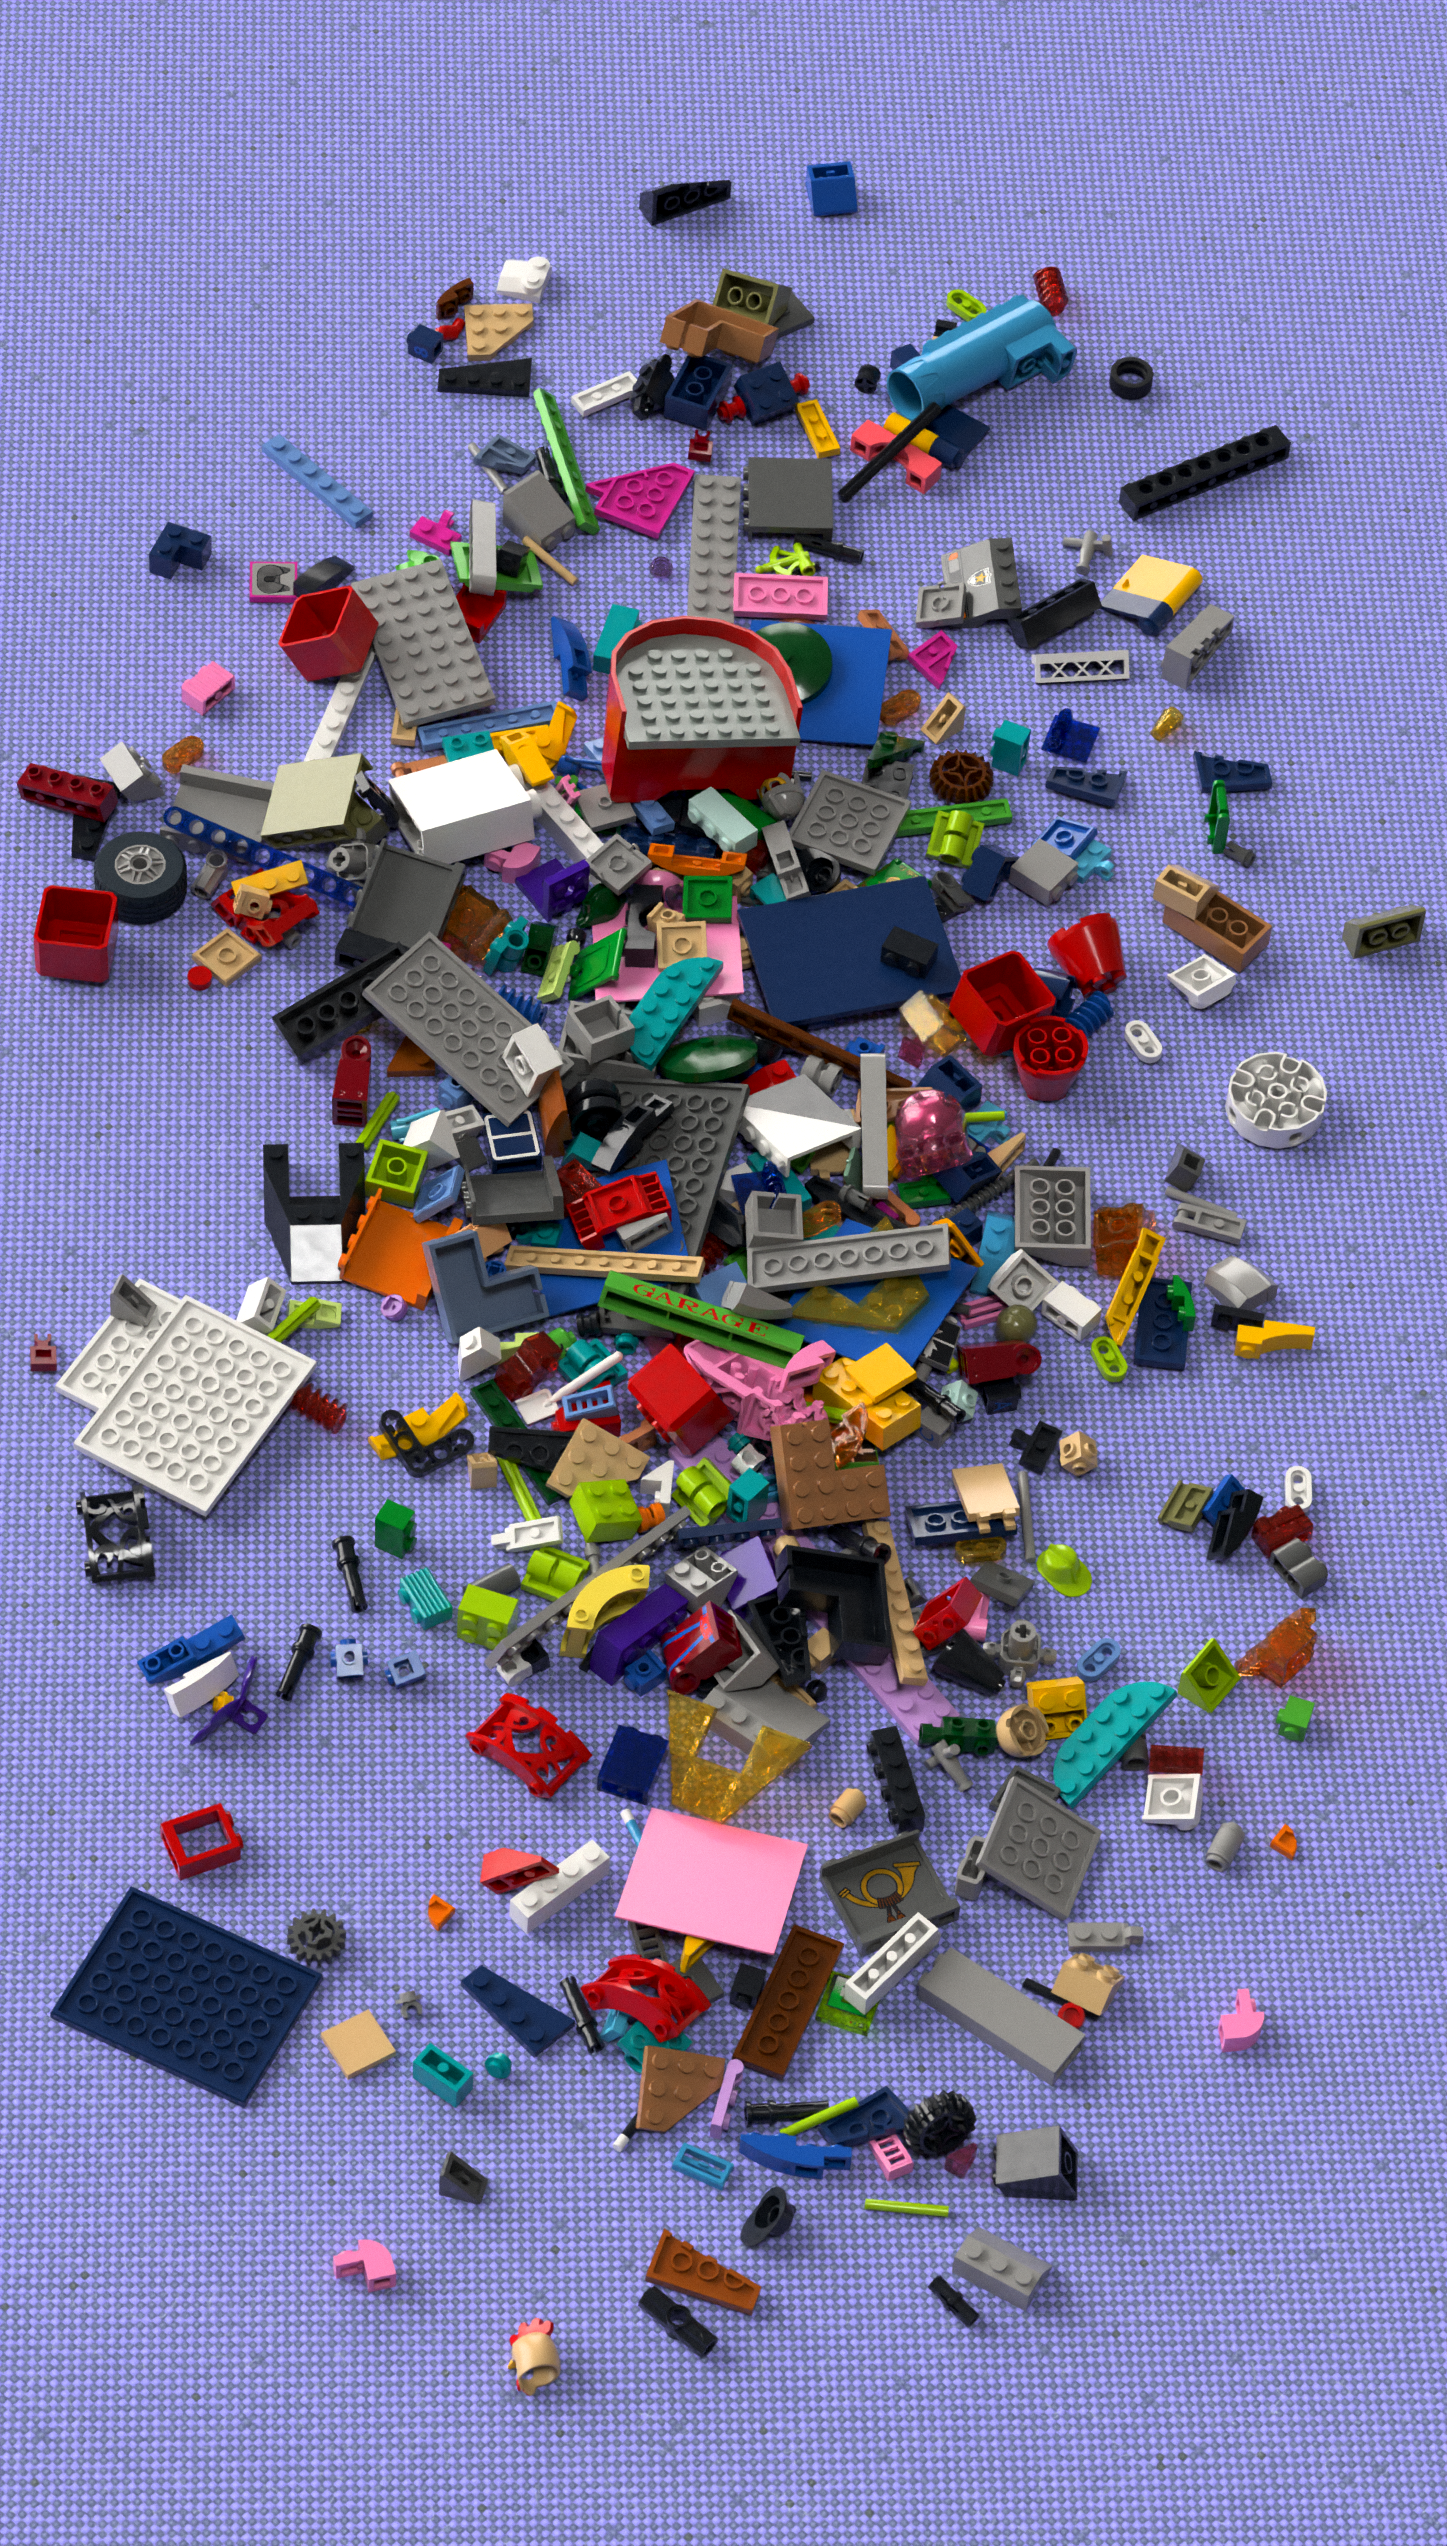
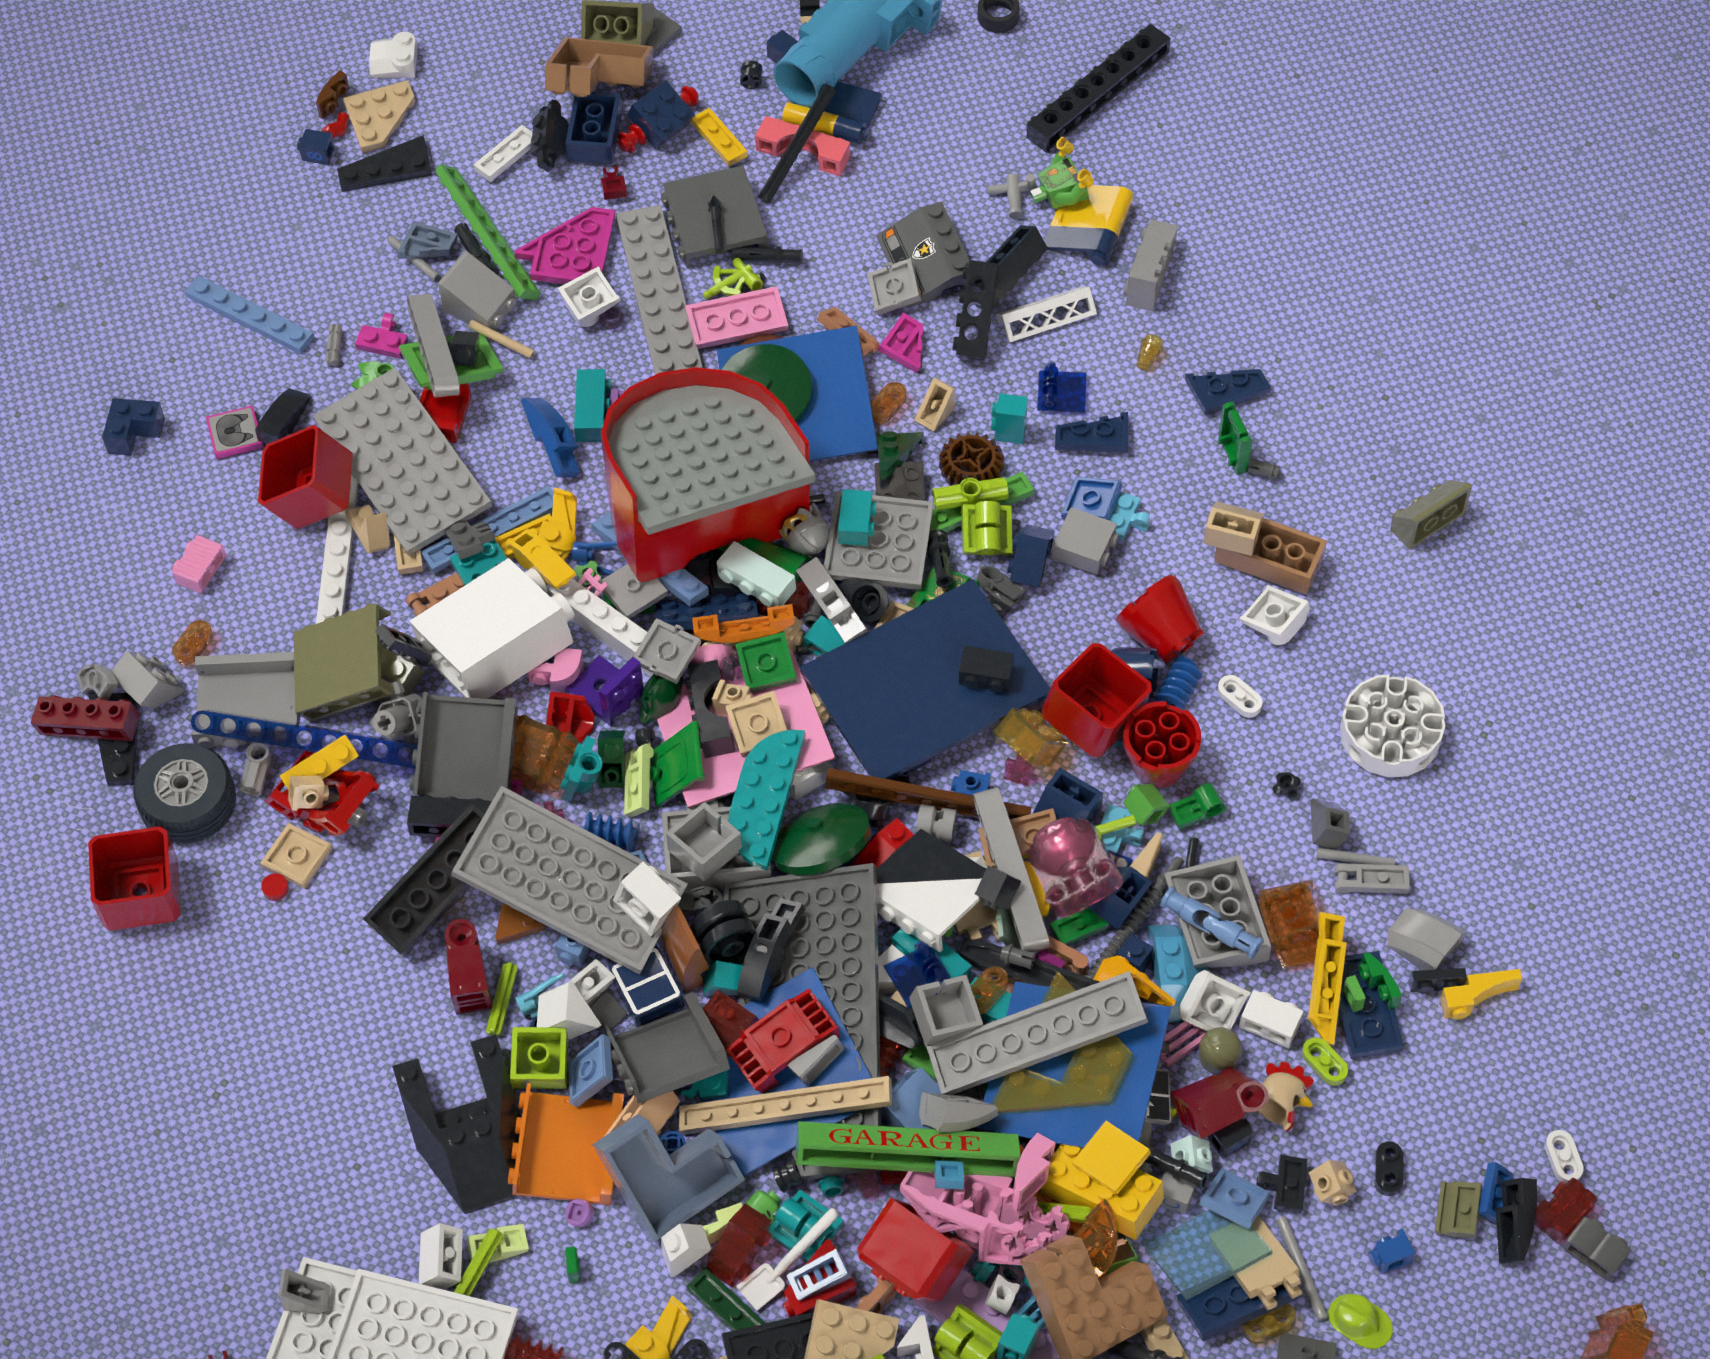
camera: 10 degrees left, 5 degrees up
none -> light grey tile [77,664,118,700]
none -> light grey axle [325,324,343,366]
none -> tan slope [346,505,390,554]
none -> dark grey hinge [445,521,495,560]
none -> red slope [543,691,595,746]
none -> white slope [558,266,621,327]
none -> green tile [565,1246,580,1283]
none -> black piece [708,194,724,254]
none -> teal brick [838,489,877,546]
none -> black pin [928,529,952,588]
none -> lime piece [932,477,1009,510]
none -> dark azure plate [934,1160,964,1190]
none -> black brick [953,260,999,361]
none -> black brick [975,866,1021,910]
none -> bright green torso [1030,137,1094,209]
none -> bright green brick [1123,783,1170,826]
none -> clear light blue piece [1144,1210,1272,1300]
none -> medium blue piece [1160,886,1264,959]
none -> green plate [1167,783,1226,830]
none -> medium blue tile [1199,1168,1271,1229]
none -> tan piece [1258,1062,1314,1131]
none -> black plate [1272,772,1301,799]
none -> bright green tile [1343,975,1366,1012]
none -> blue brick [1368,1229,1415,1274]
none -> black plate [1374,1141,1404,1196]

